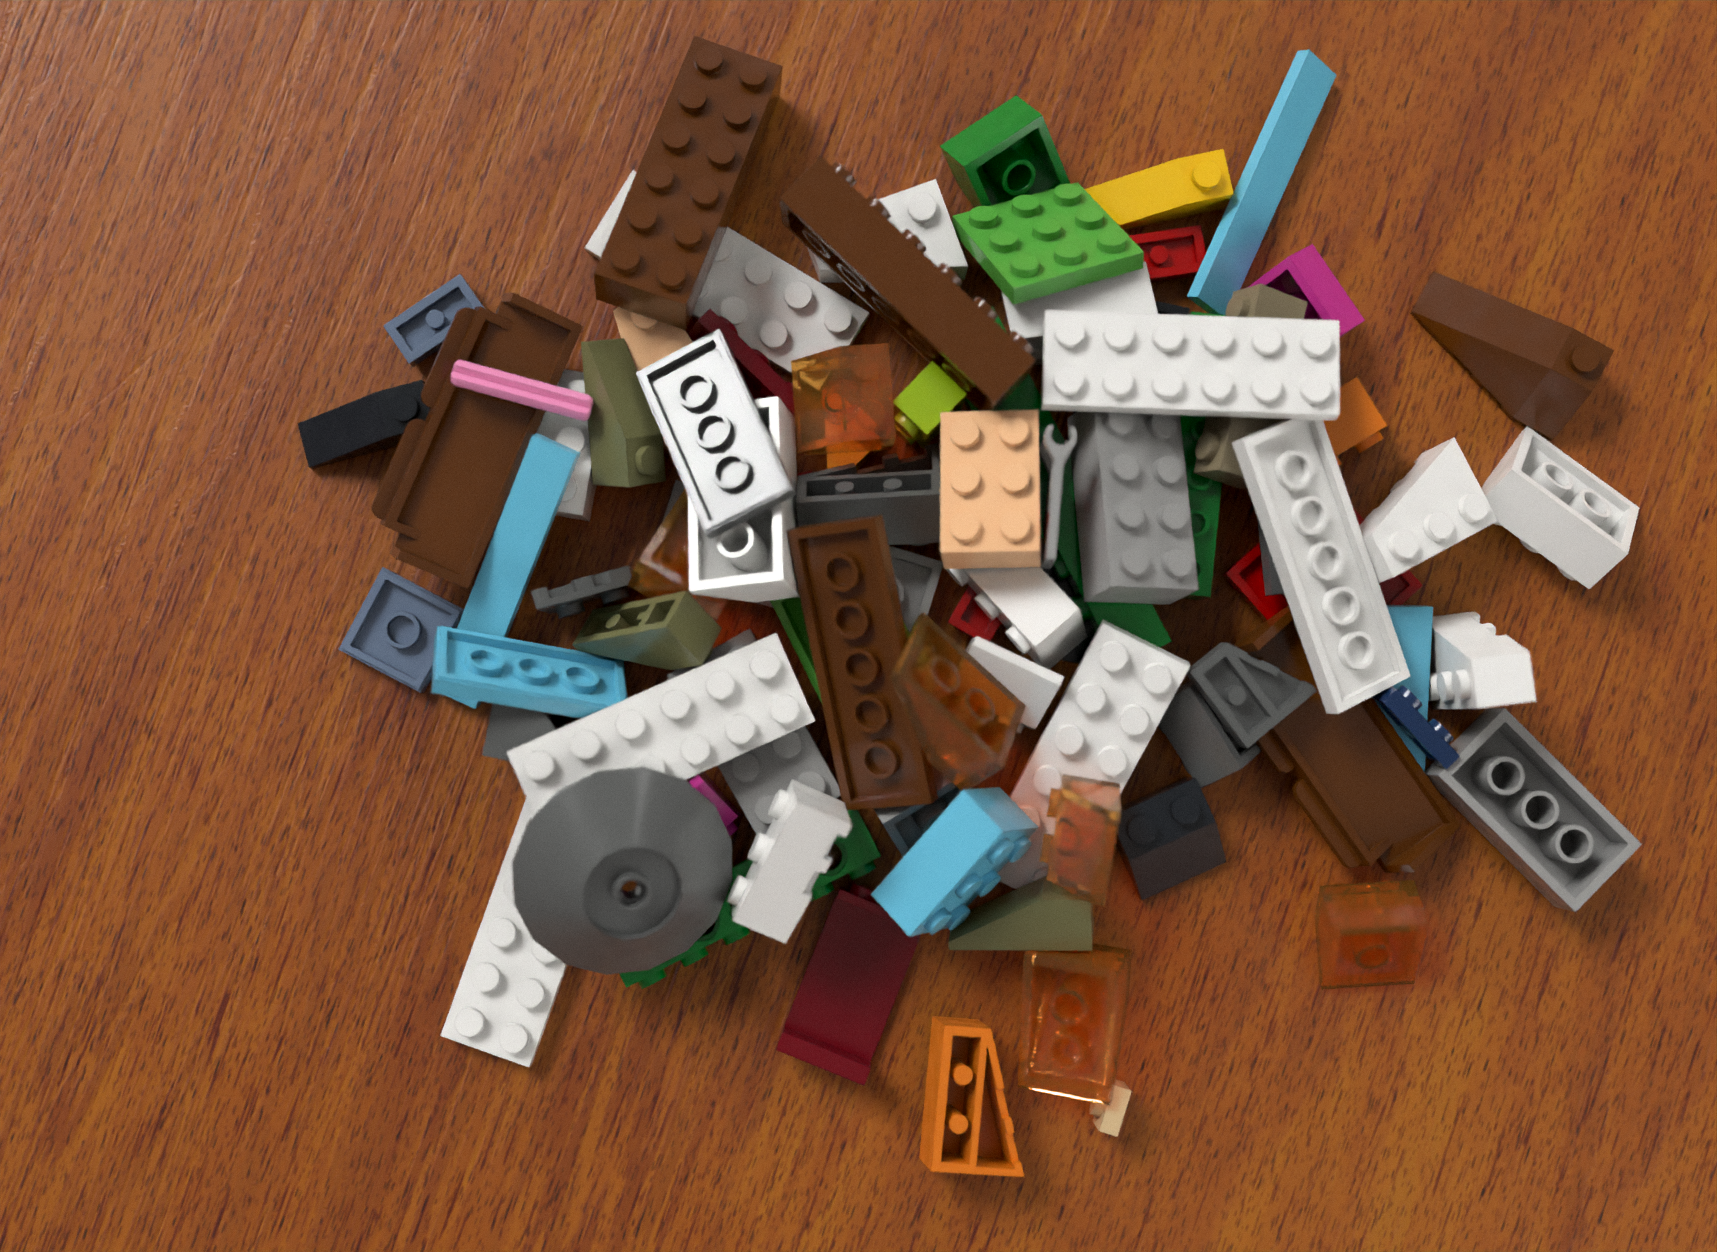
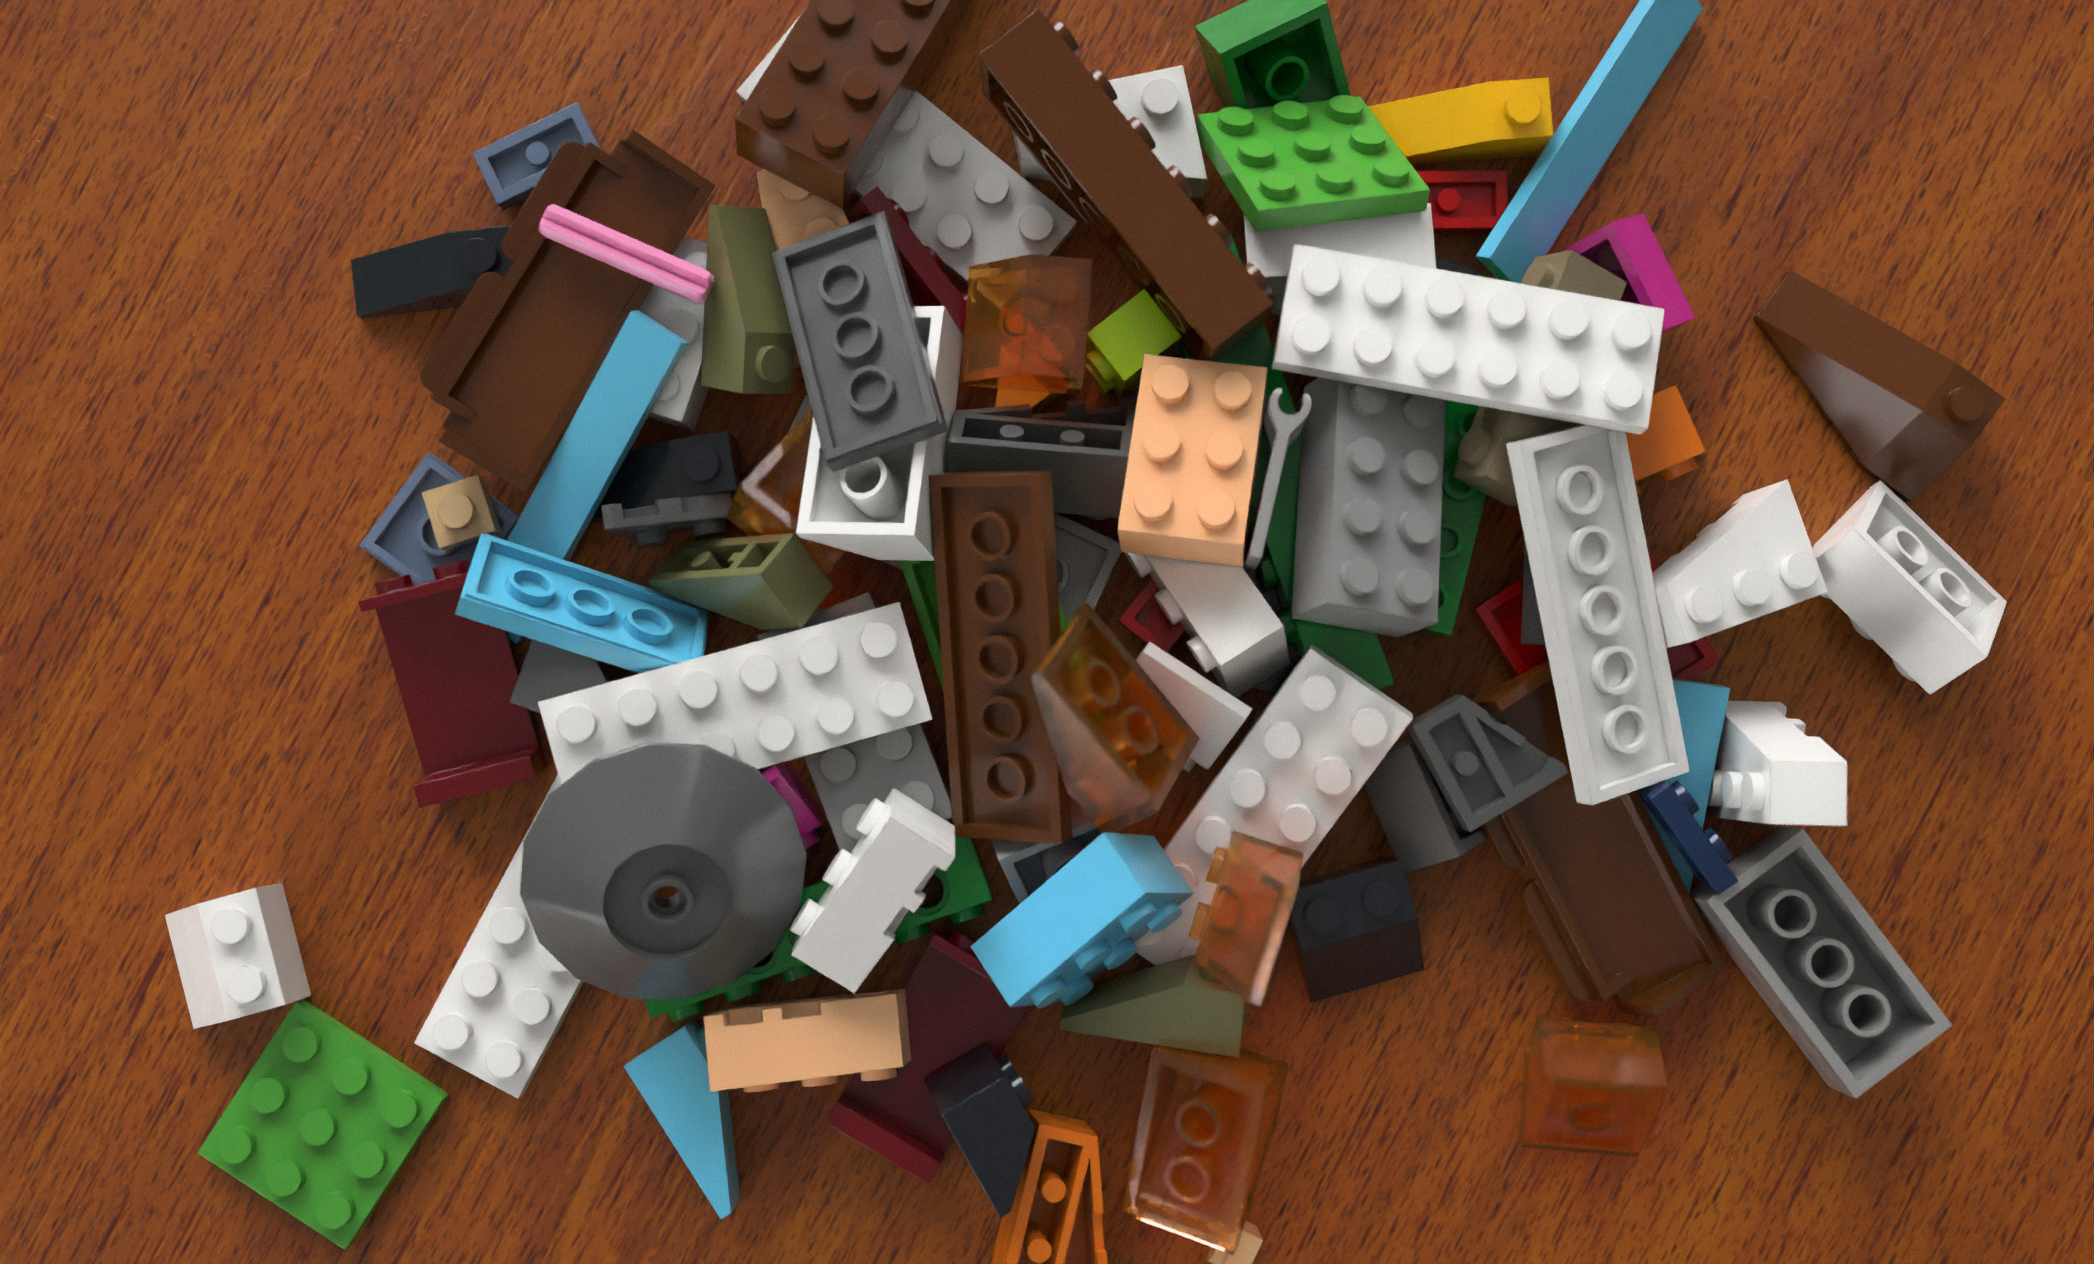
camera: 20 degrees right, 0 degrees up
none -> white slope [165,883,311,1029]
none -> bright green plate [197,999,450,1250]
none -> dark red panel [358,559,547,808]
none -> tan plate [422,475,501,551]
none -> black slope [590,431,747,523]
none -> medium azure slope [624,1018,740,1219]
none -> light nougat wedge [704,989,912,1092]
none -> black slope [923,1043,1035,1218]

